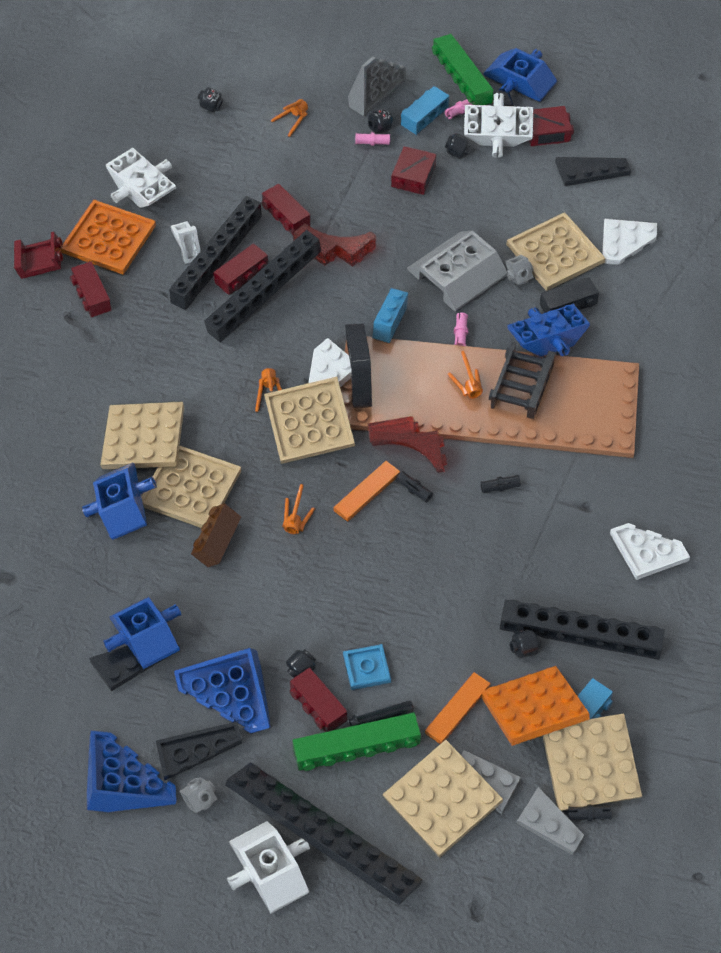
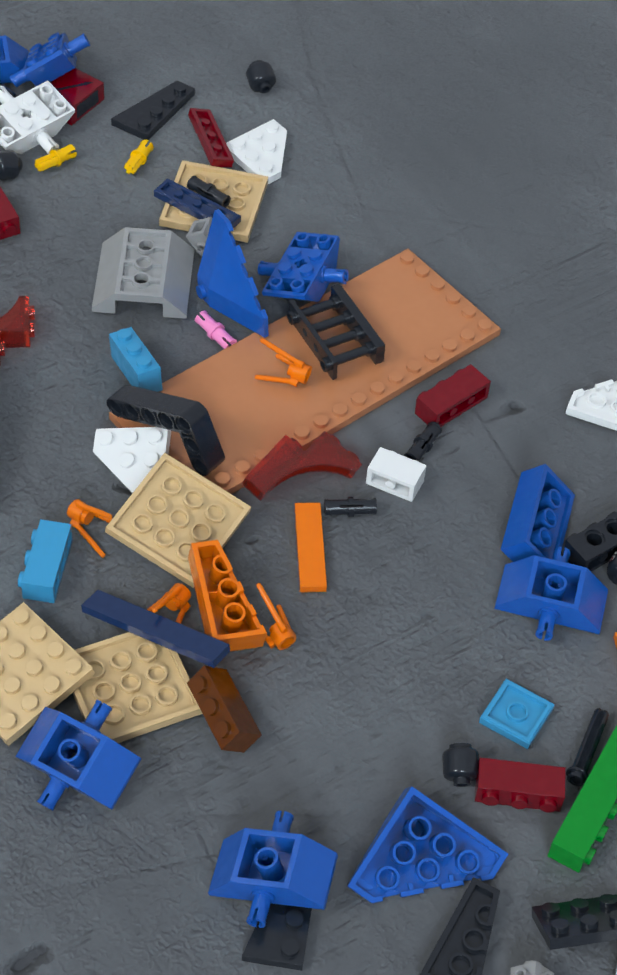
camera: 50 degrees left, 5 degrees down
black brick [539,277,599,313] -> none
none -> blue slope [10,32,90,88]
none -> dark azure brick [18,519,73,603]
none -> yellow axle [34,144,77,172]
none -> dark blue tile [81,590,230,668]
none -> yellow axle [124,140,154,174]
none -> orange plant [147,583,192,624]
none -> dark blue tile [154,178,241,229]
none -> black pin [187,176,231,208]
none -> dark red plate [188,108,234,168]
none -> orange wedge [188,540,267,652]
none -> blue slope [196,209,269,338]
none -> black head [246,60,276,93]
none -> white brick [366,447,427,502]
none -> dark red brick [415,364,491,427]
none -> blue slope [494,547,608,641]
none -> blue slope [501,464,575,562]

